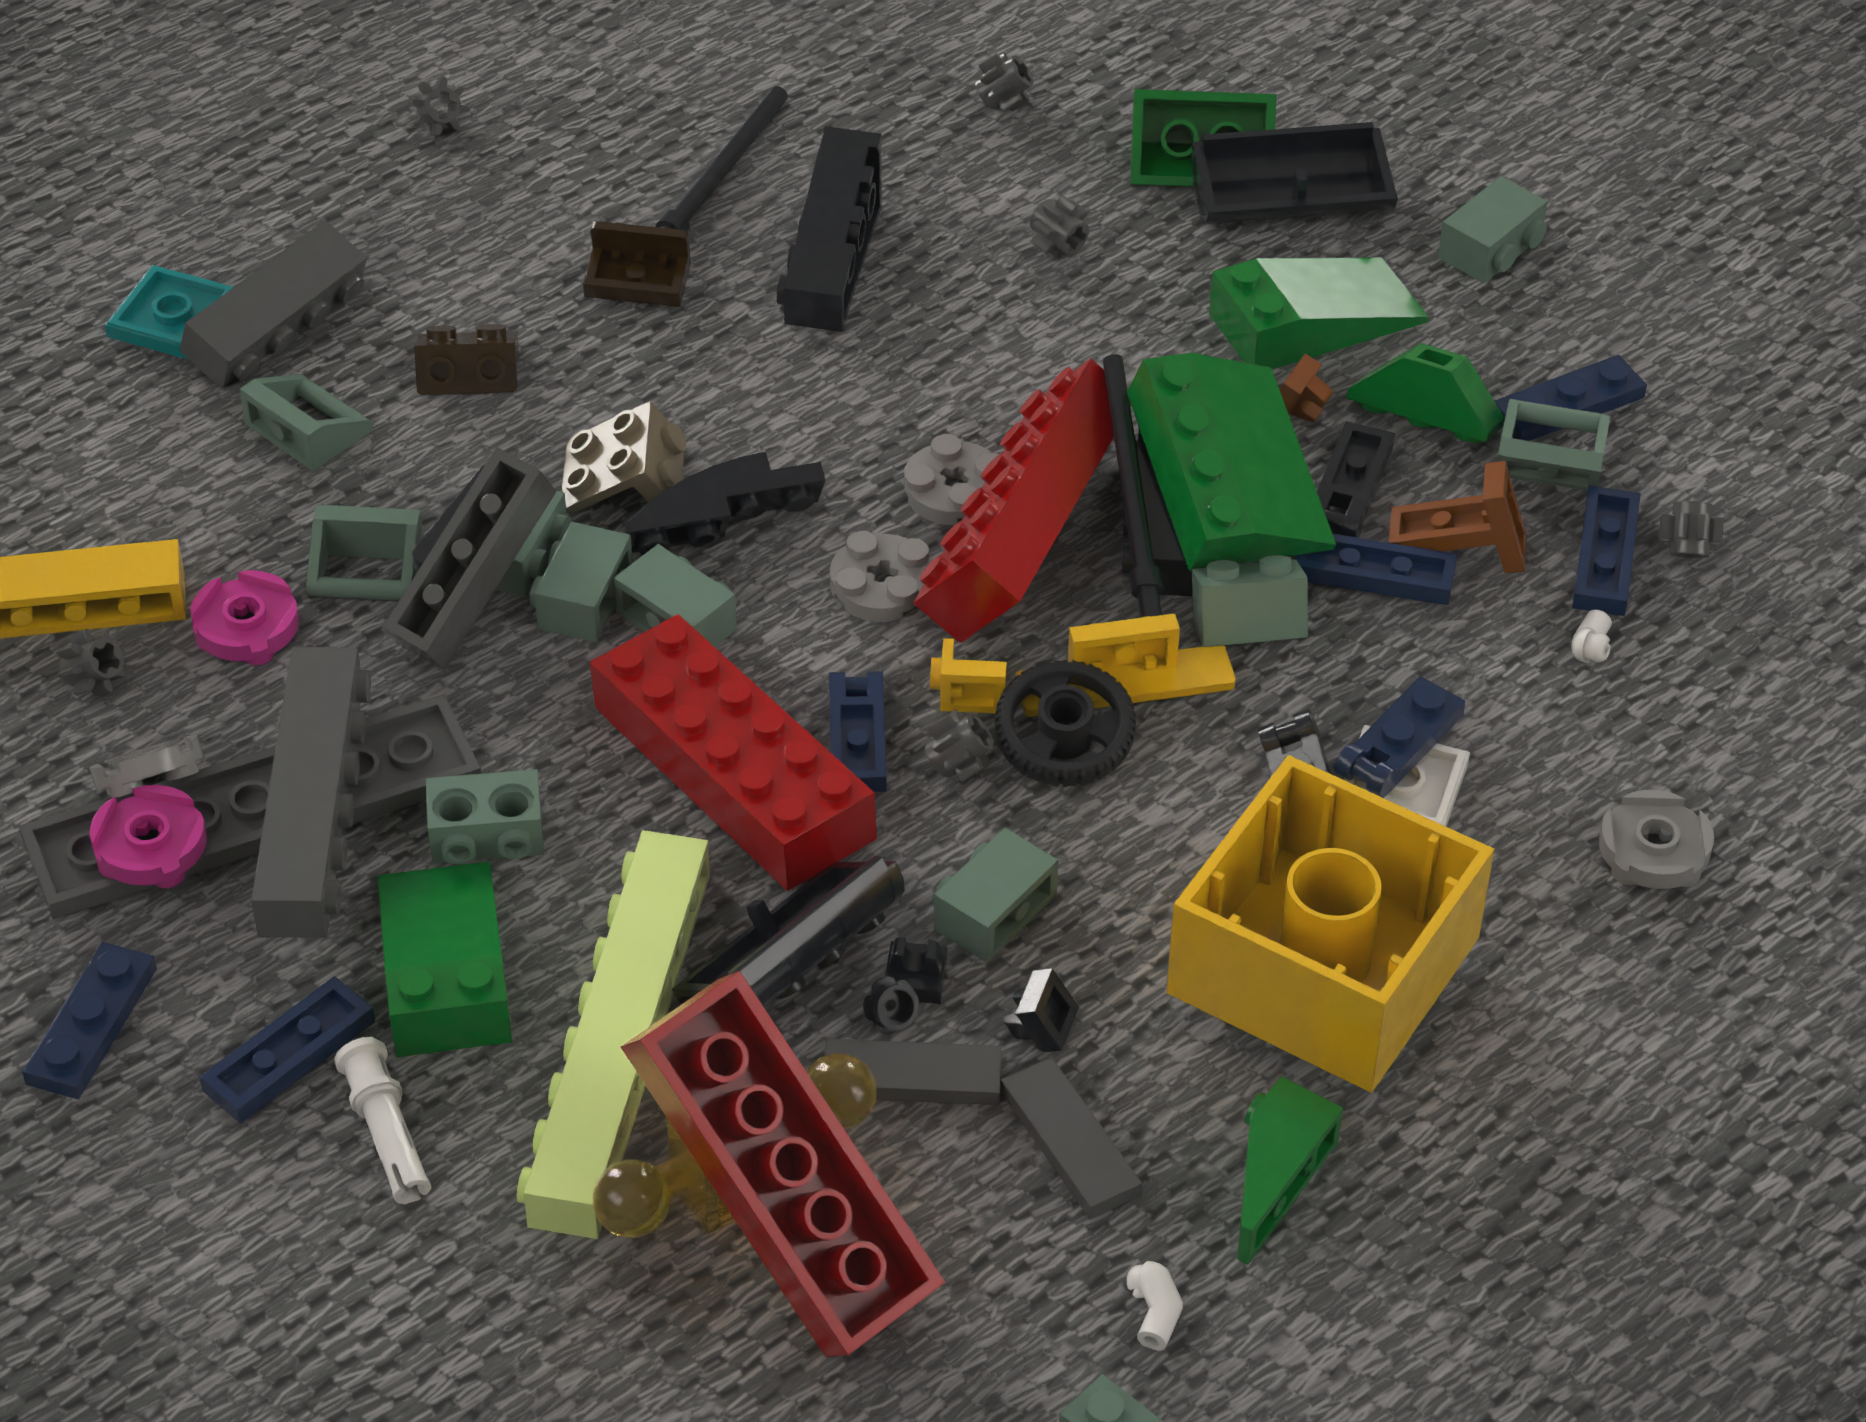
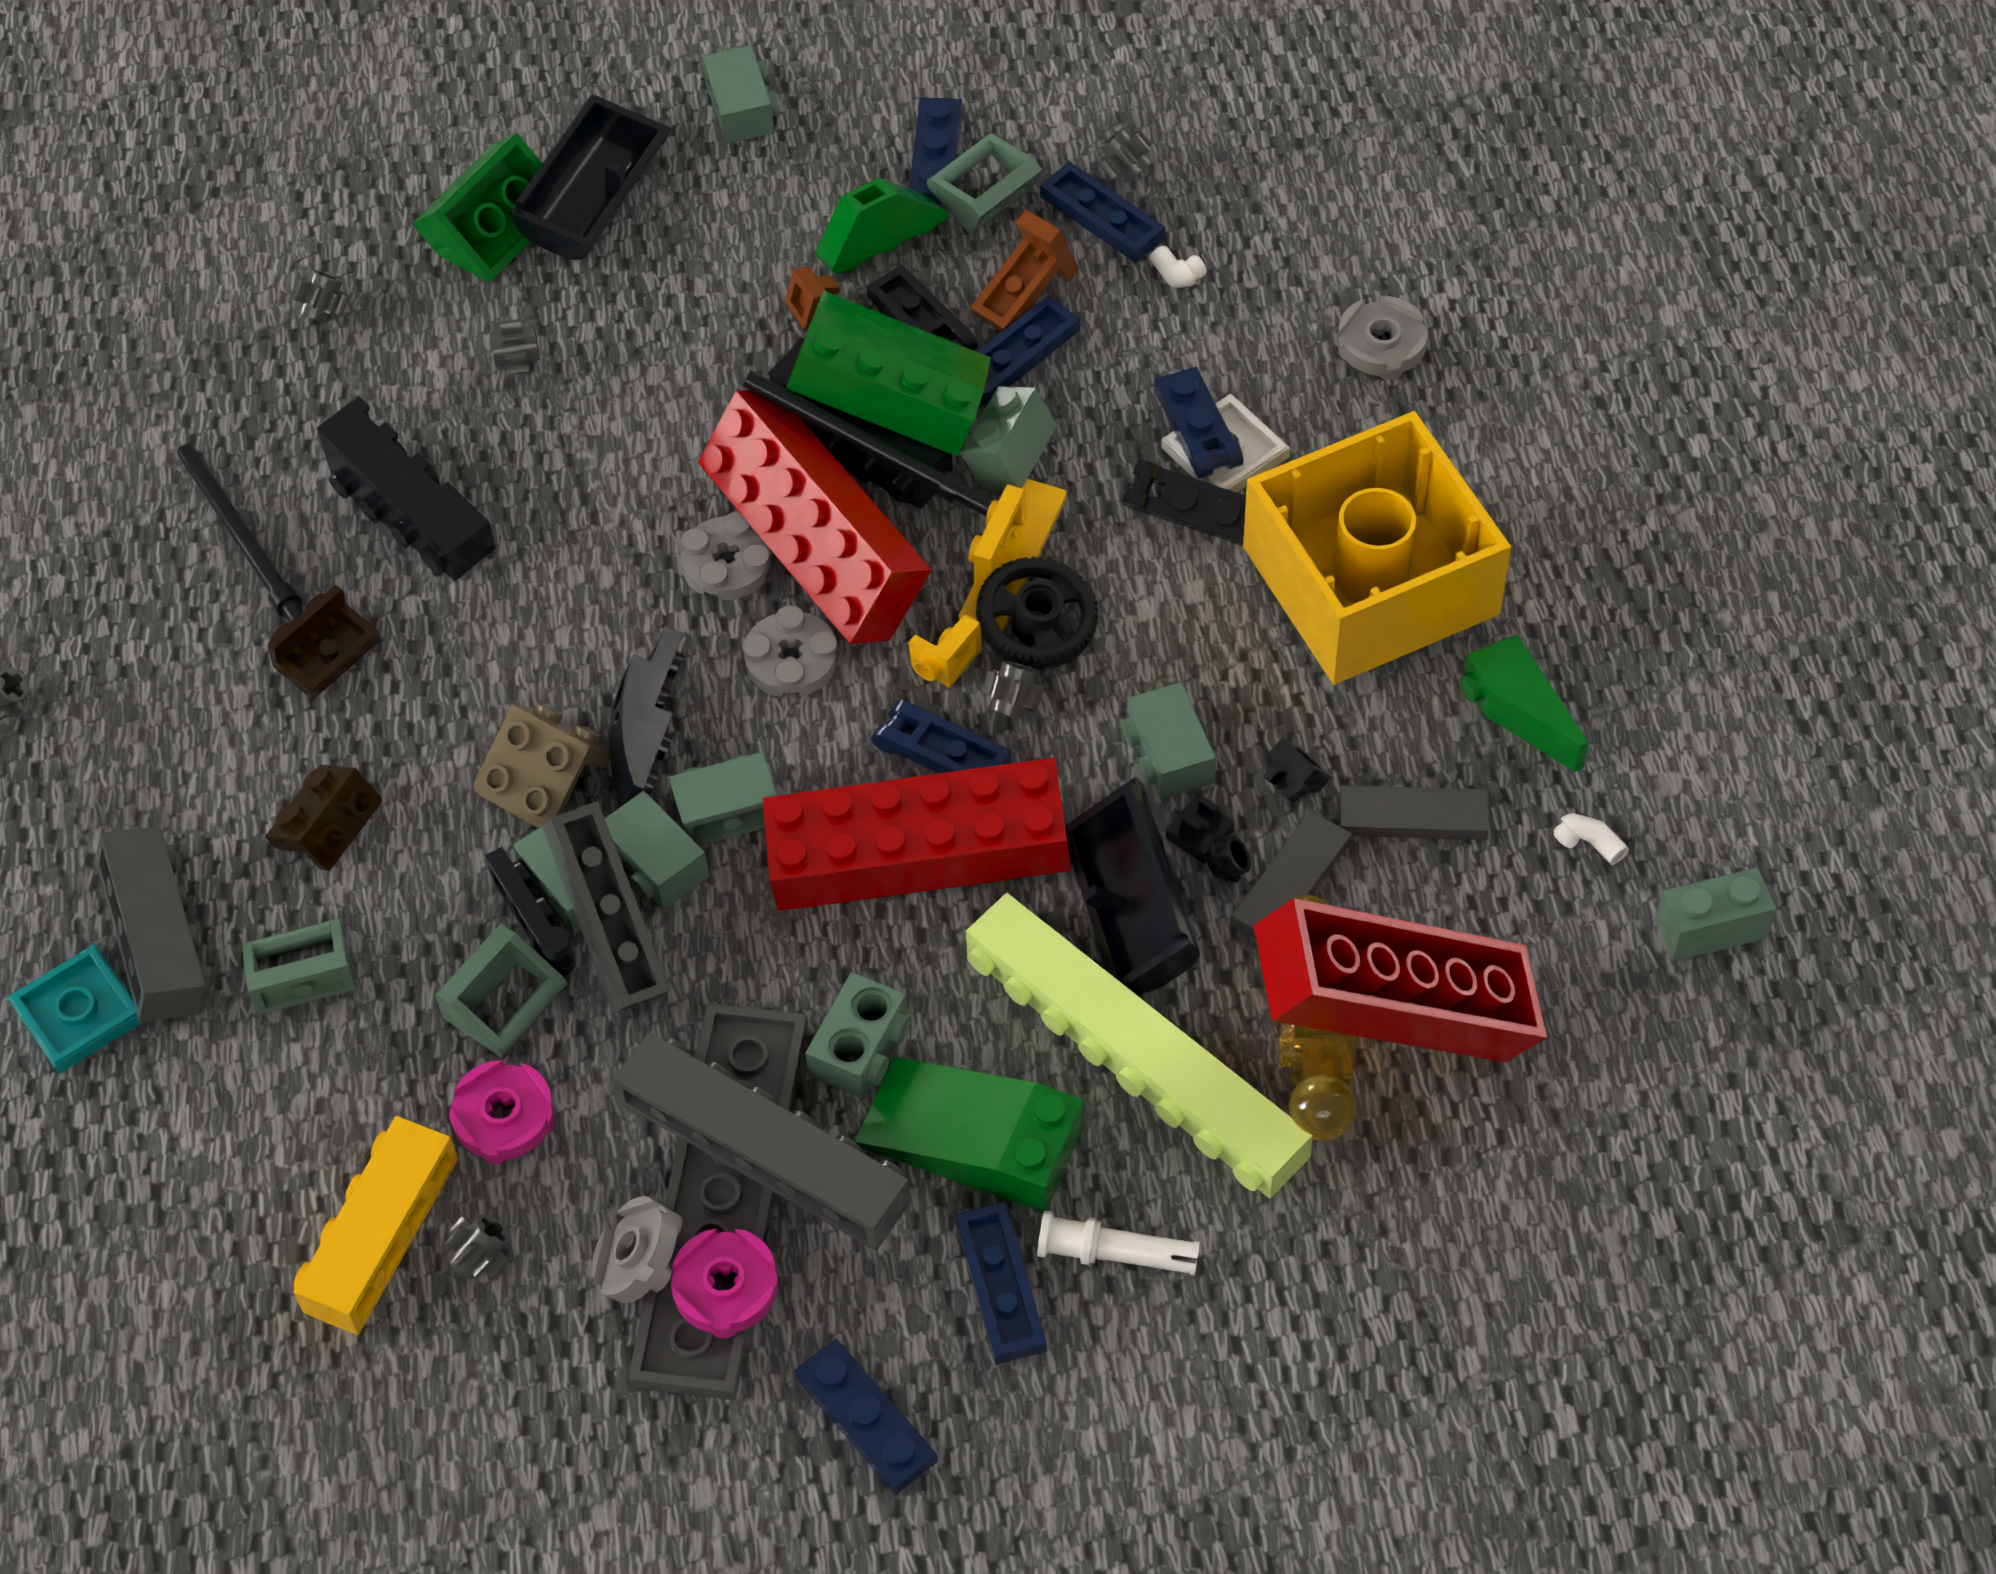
camera: 55 degrees left, 10 degrees up
green slope [1209,257,1429,369] -> none

